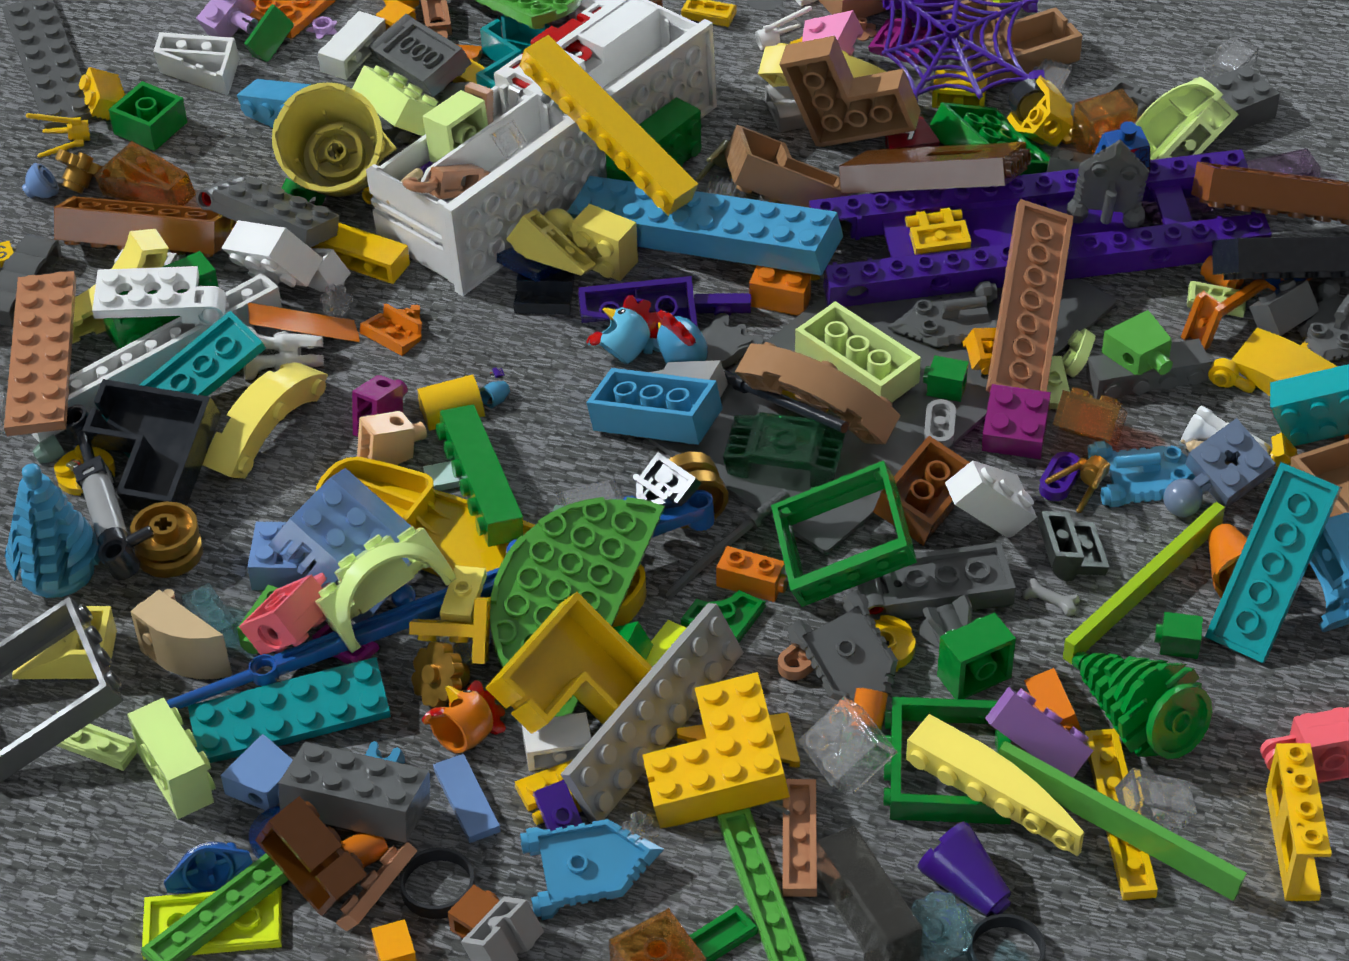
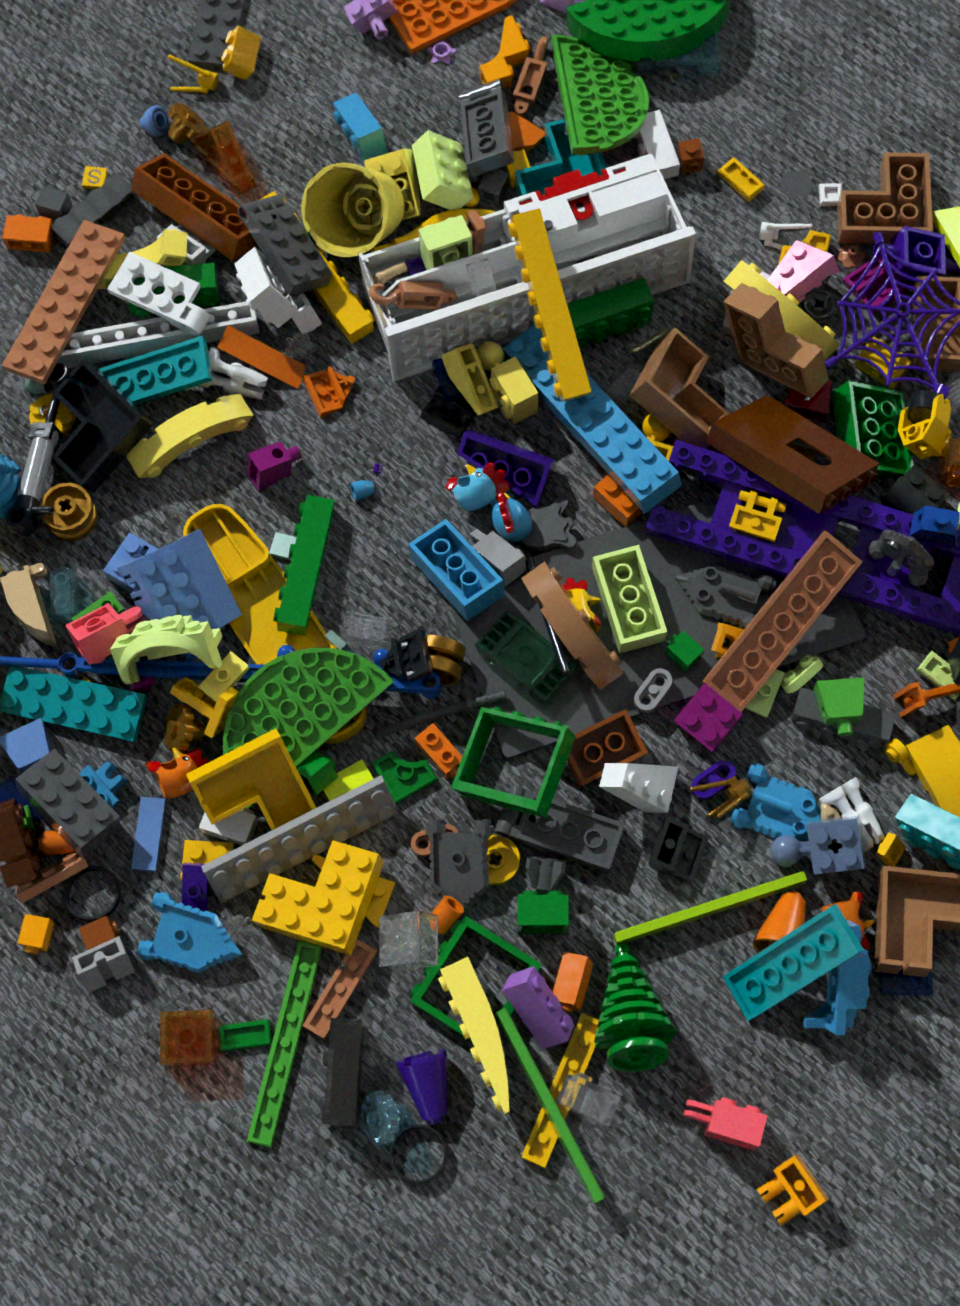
camera: 30 degrees right, 25 degrees up
green brick [109,81,187,151] -> none
white wedge [153,32,240,95] -> none
green slope [244,4,294,62] -> none
white brick [318,11,386,80] -> none
light nougat torso [357,411,427,465] -> none
yellow brick [417,375,485,431] -> none
dark purple plate [694,293,751,316] -> none
light grey piece [1023,578,1080,616] -> none
clear orange brick [1053,387,1128,446] -> none
green brick [1154,612,1203,659] -> none
yellow window [1266,743,1332,901] -> none

